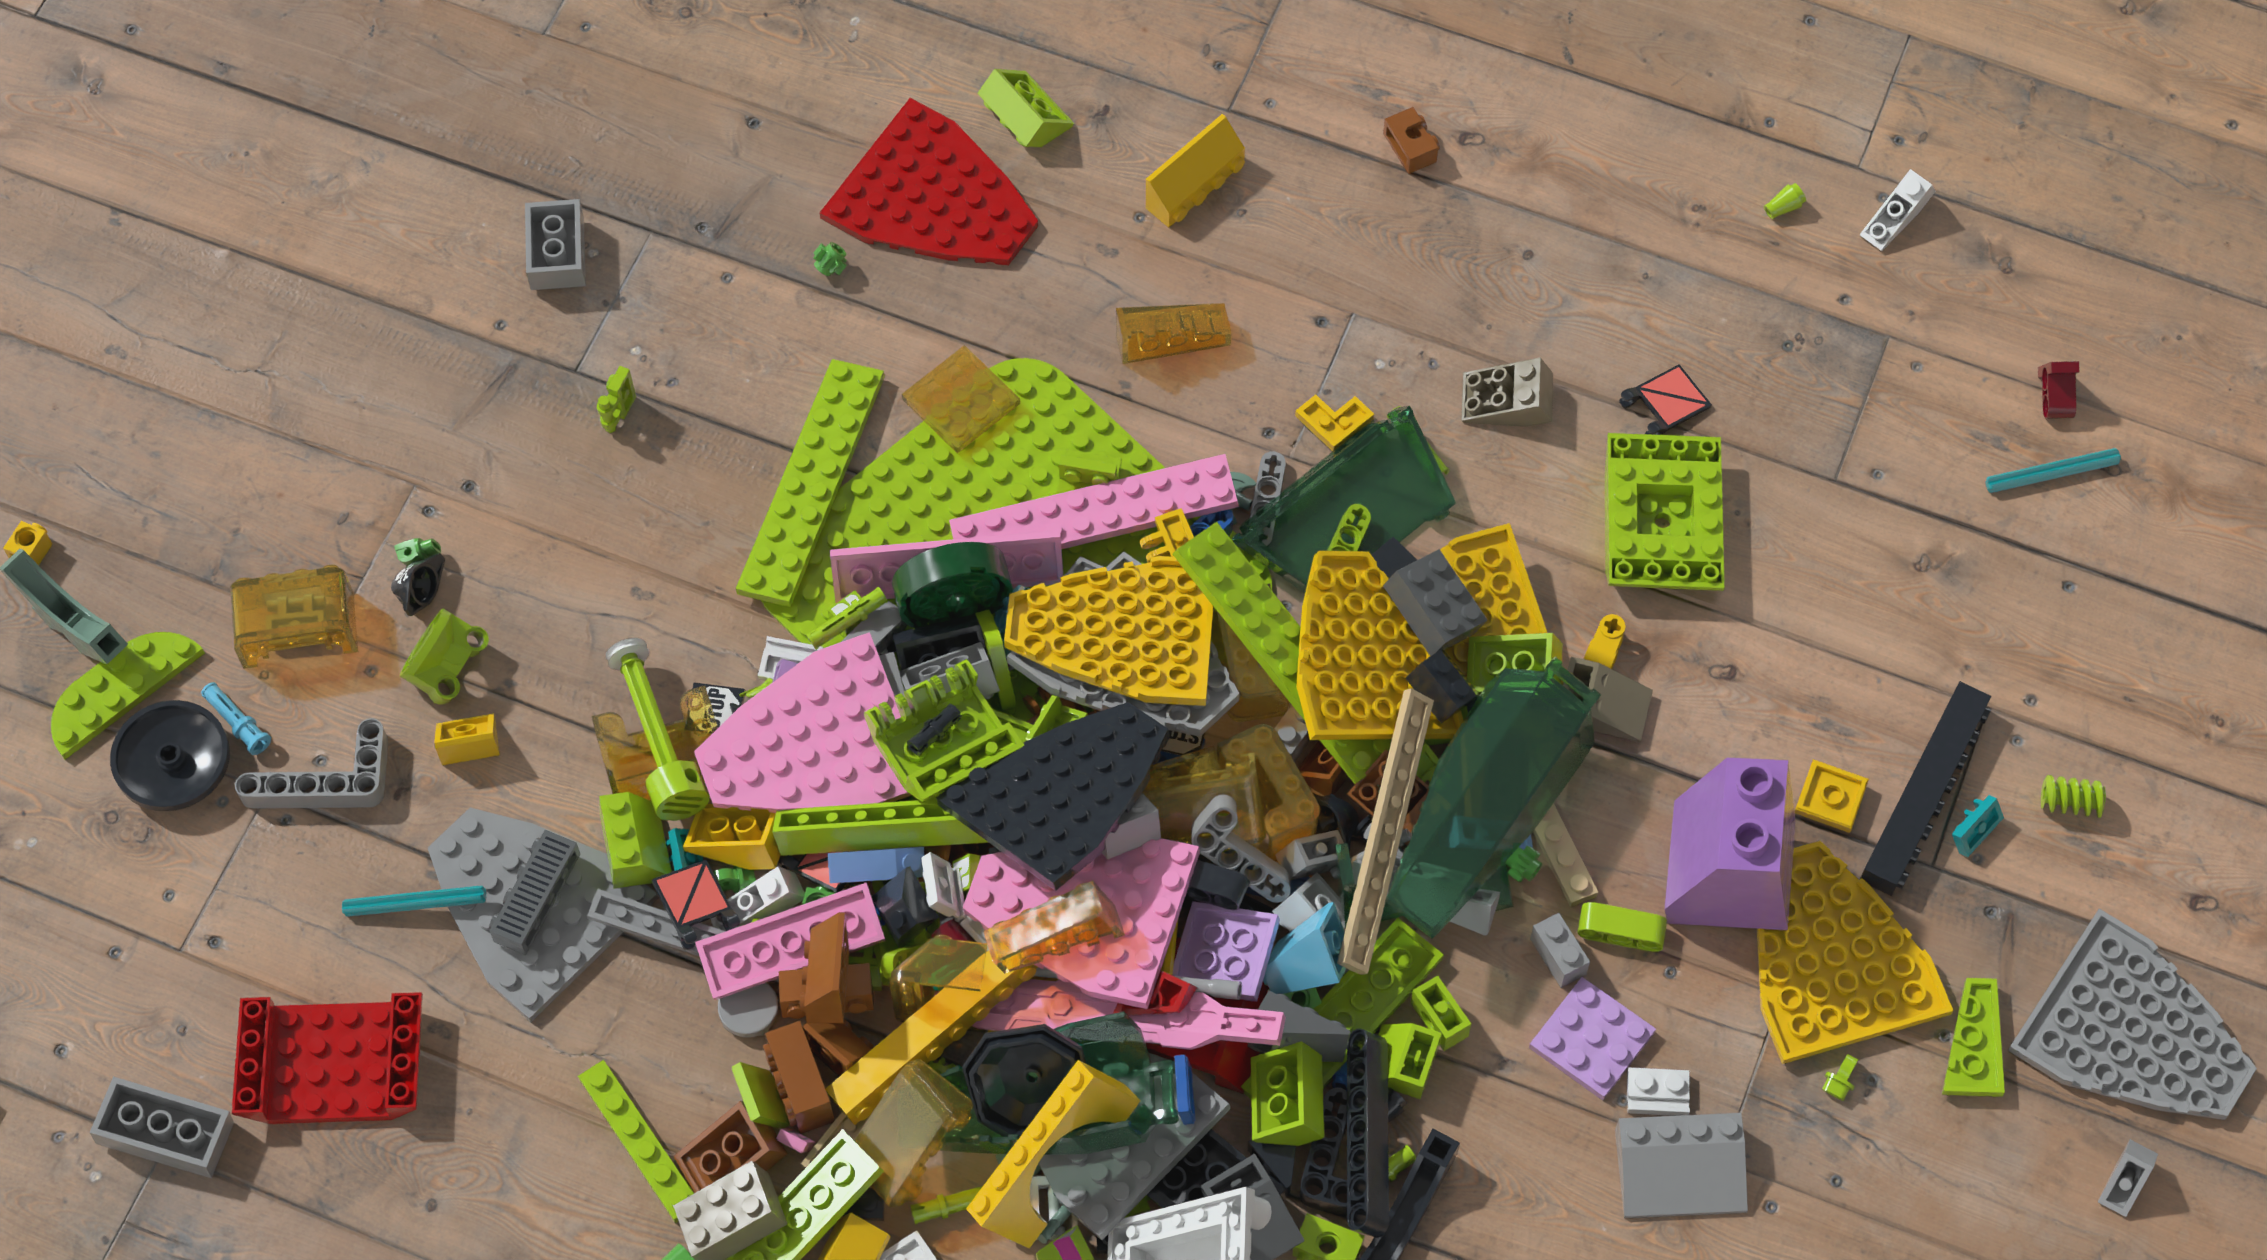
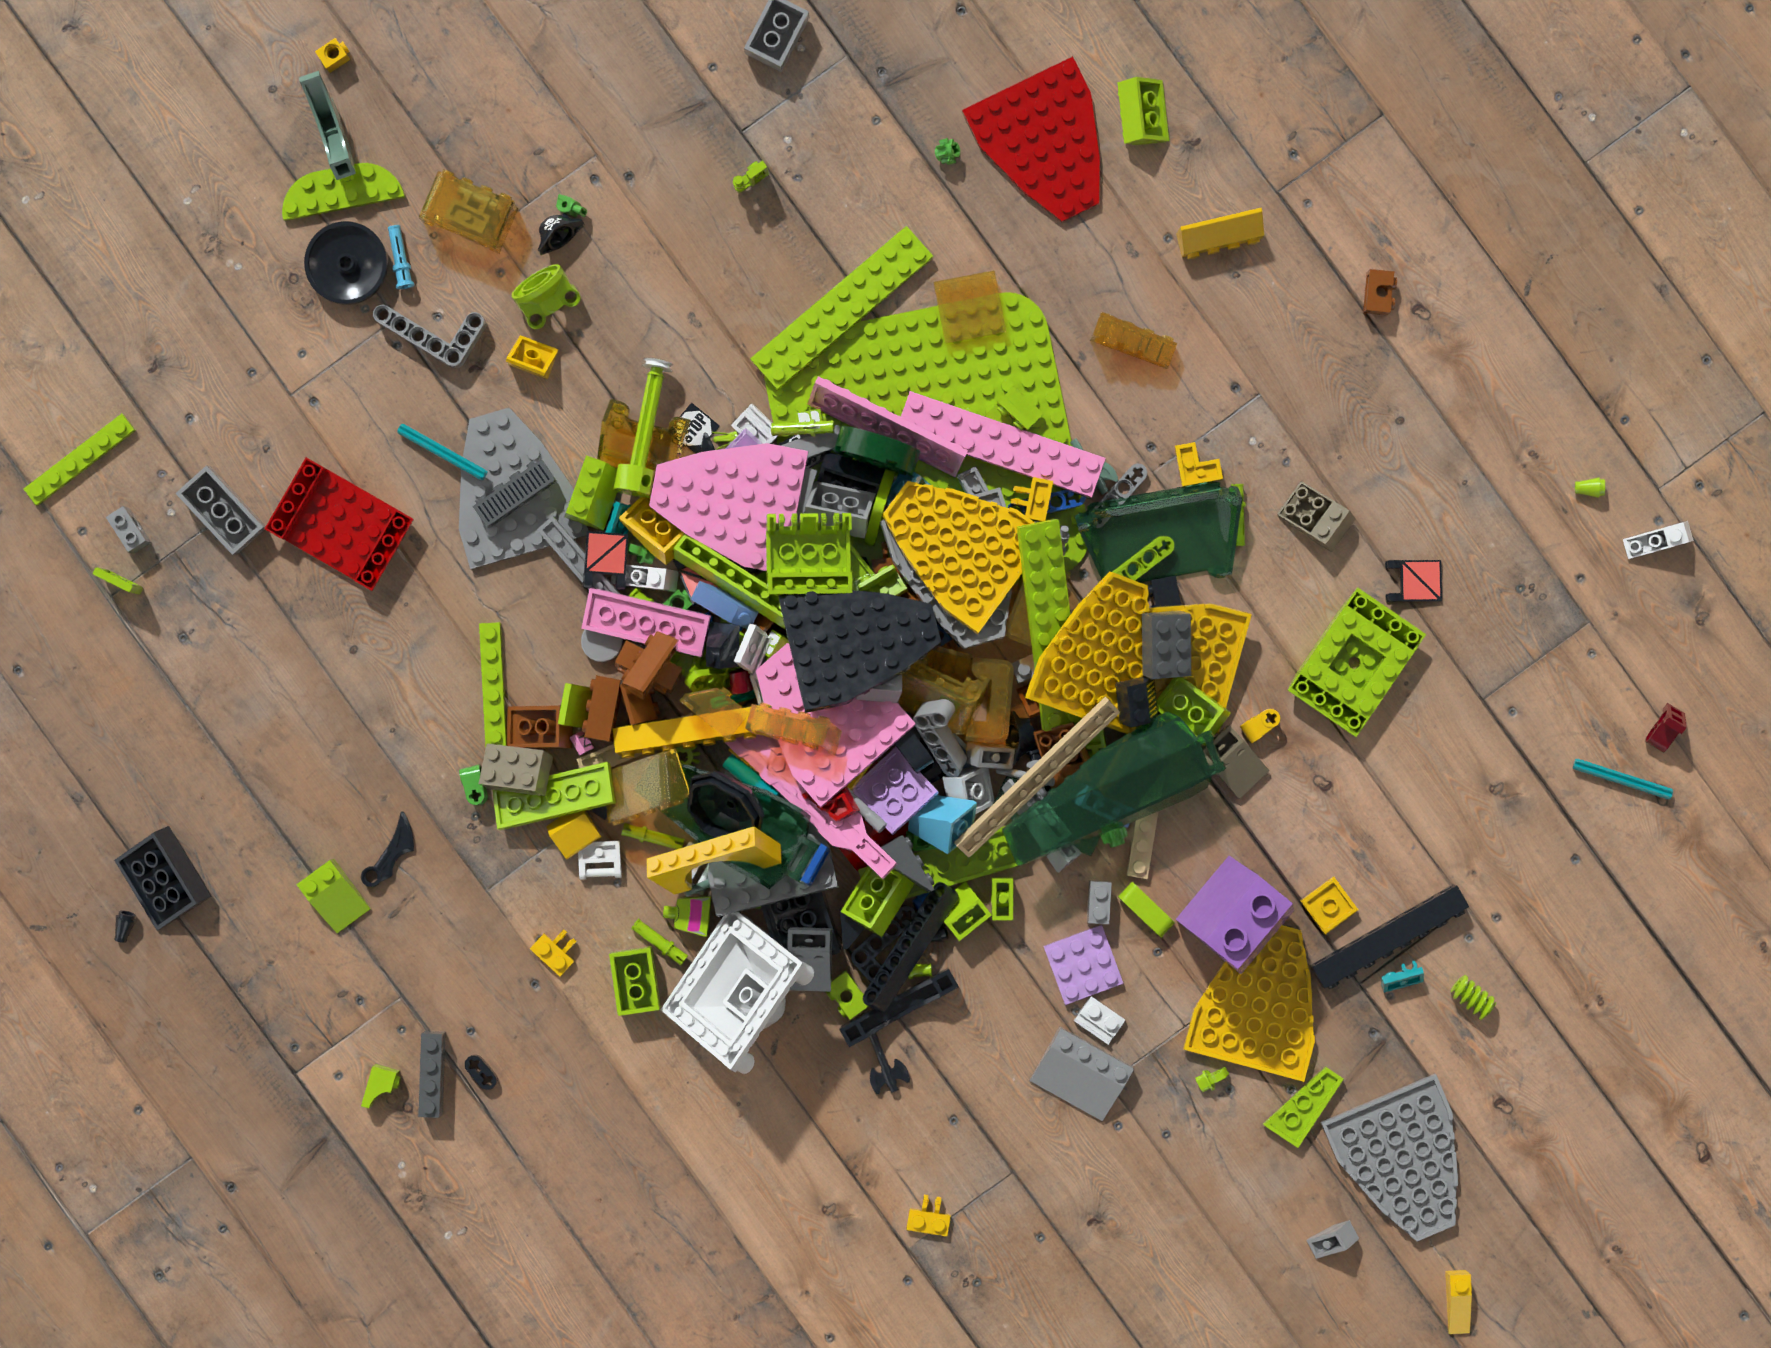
camera: 30 degrees right, 25 degrees up
black pin [907,704,962,756] -> none
clear green tile [1335,843,1355,929] -> none
none -> light grey brick [106,506,152,553]

